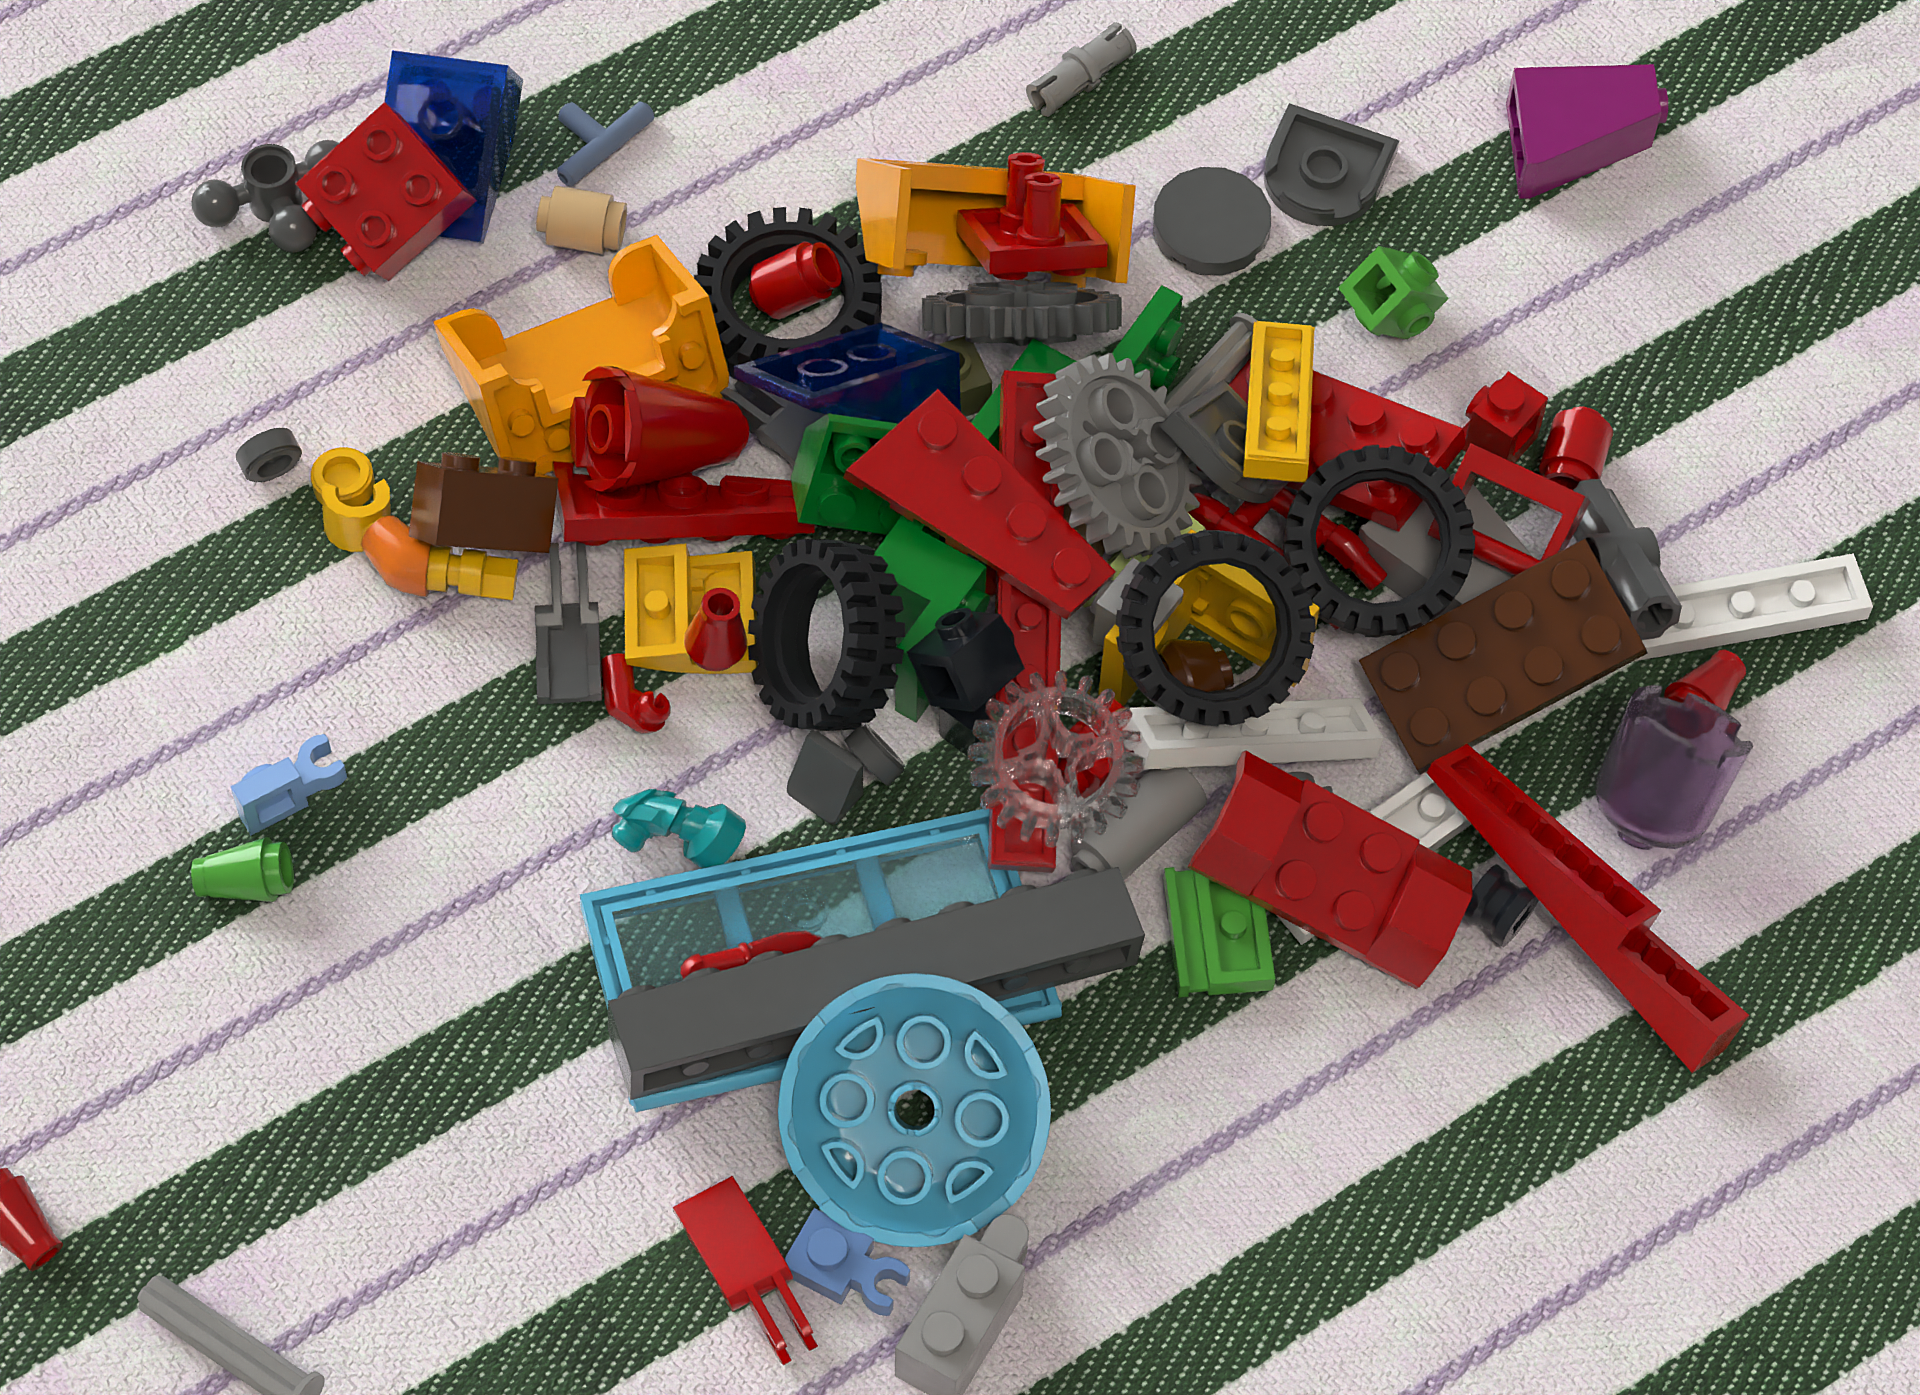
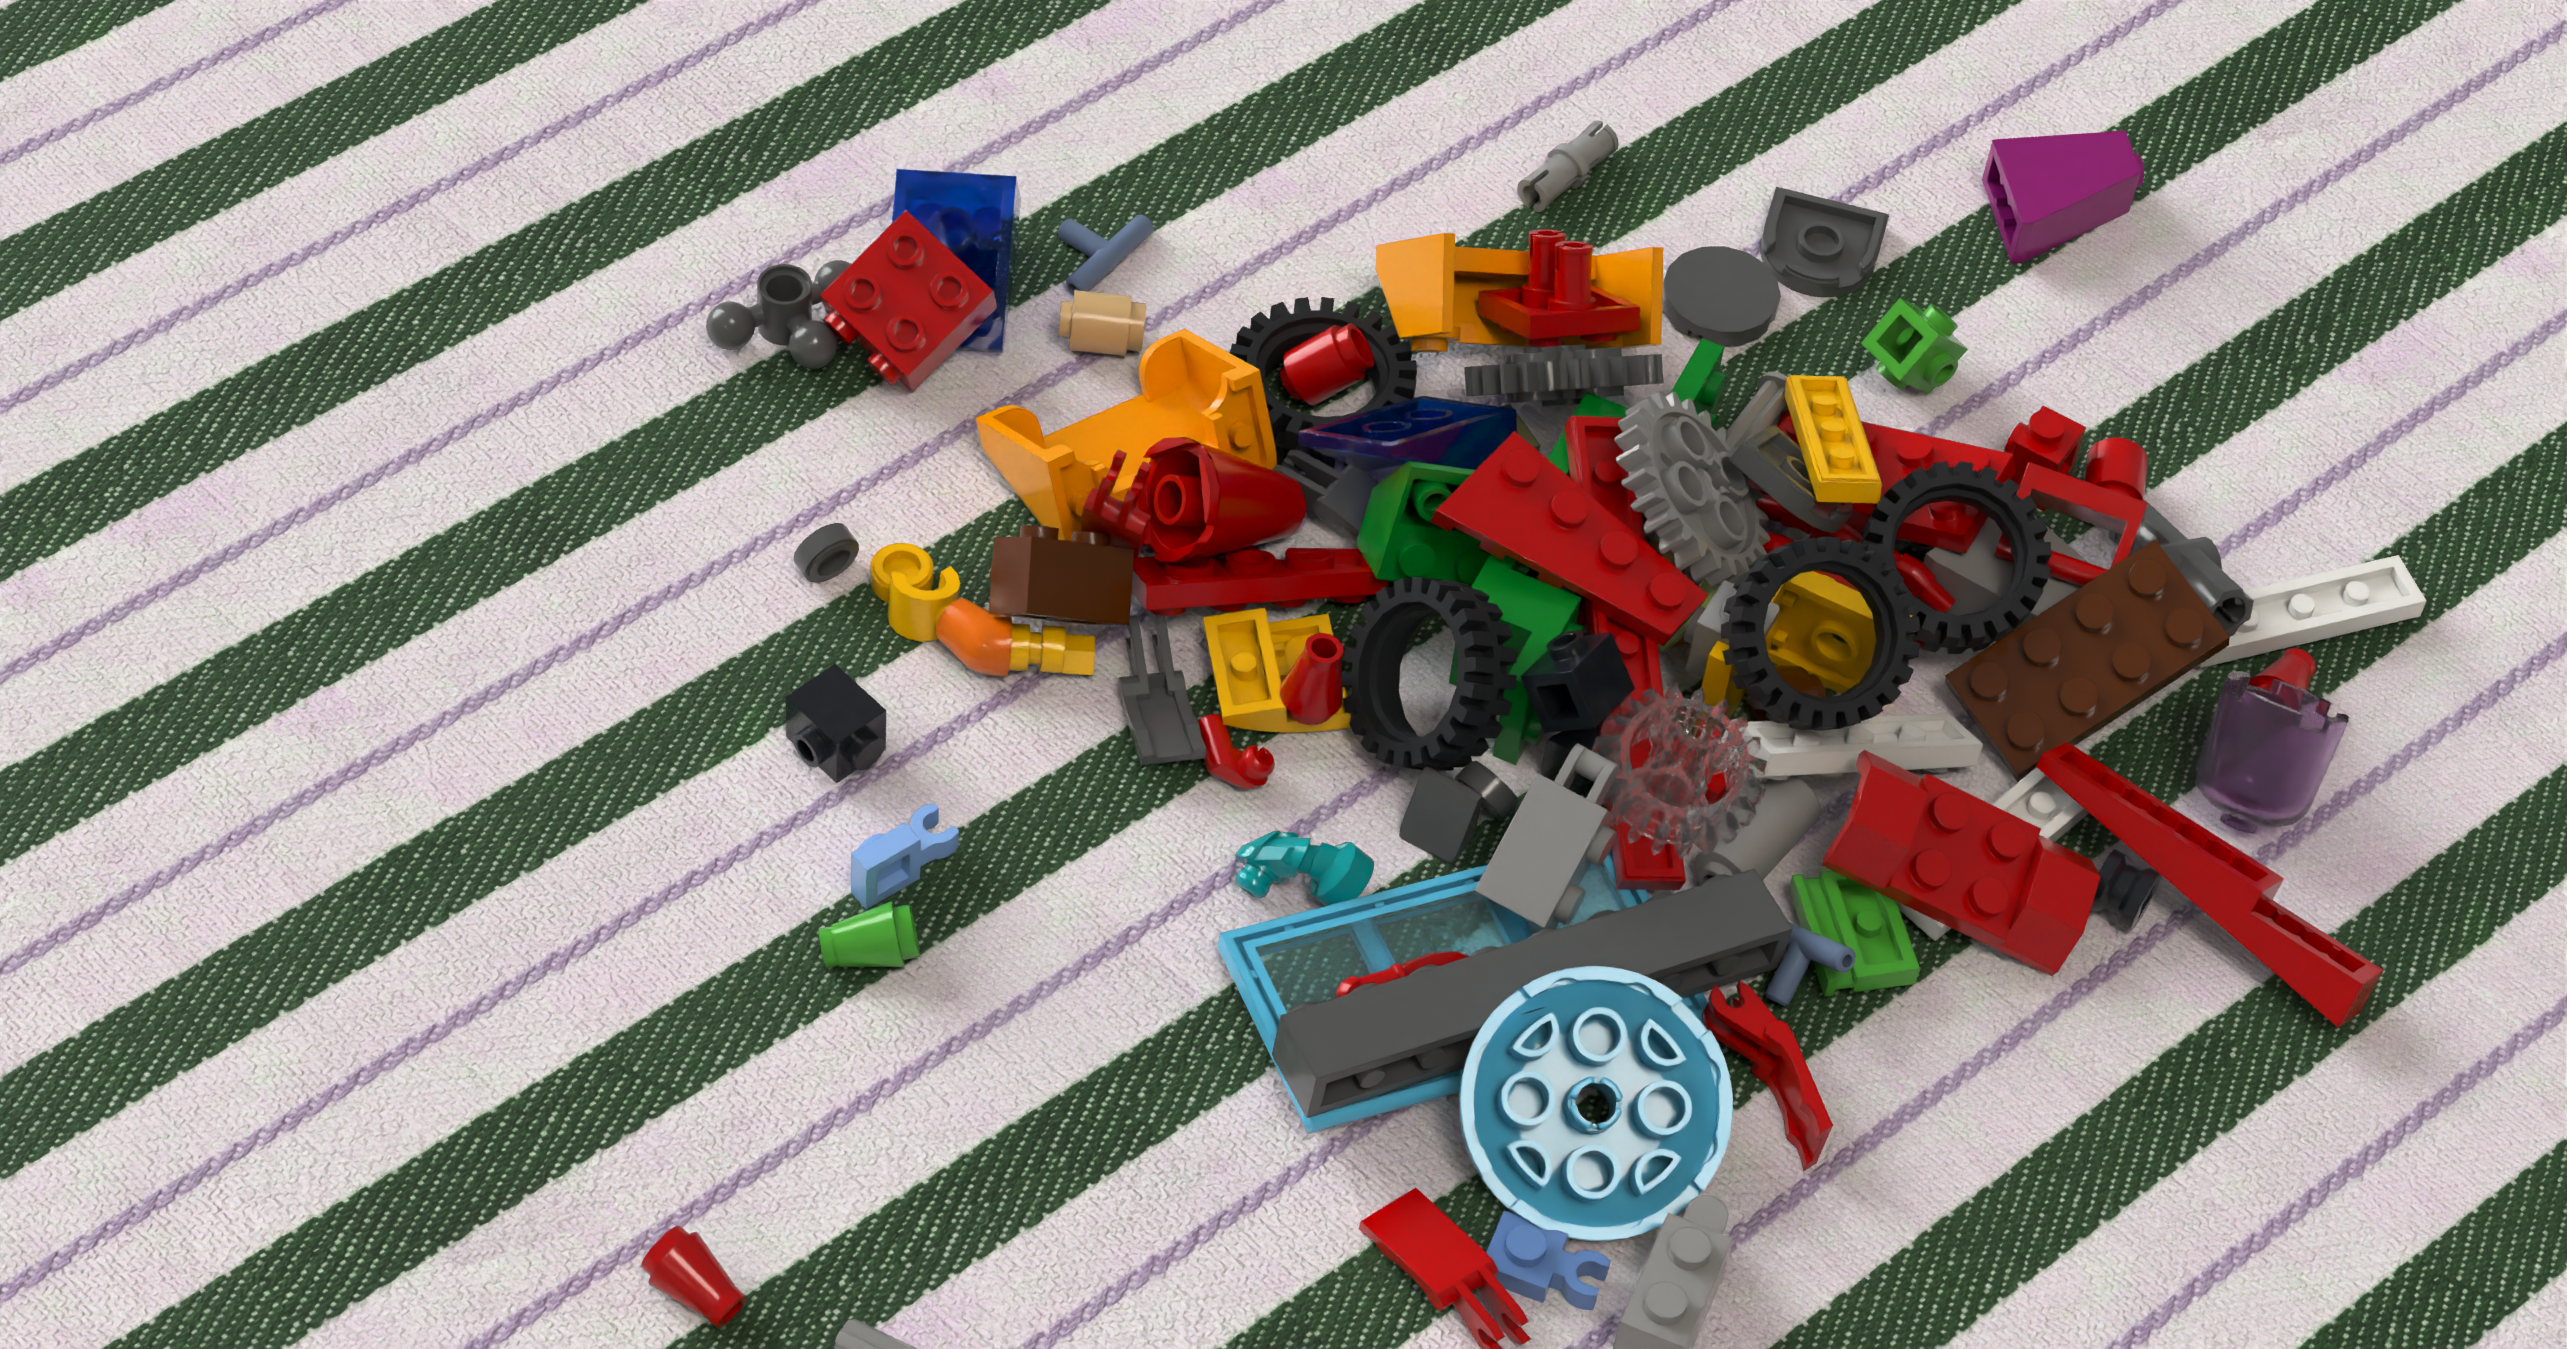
camera: 10 degrees left, 10 degrees down
none -> black brick [785,664,886,783]
none -> red arm [1081,449,1152,558]
none -> light grey brick [1474,743,1619,929]
none -> red arm [1702,981,1833,1172]
none -> sand blue piece [1765,922,1856,1007]

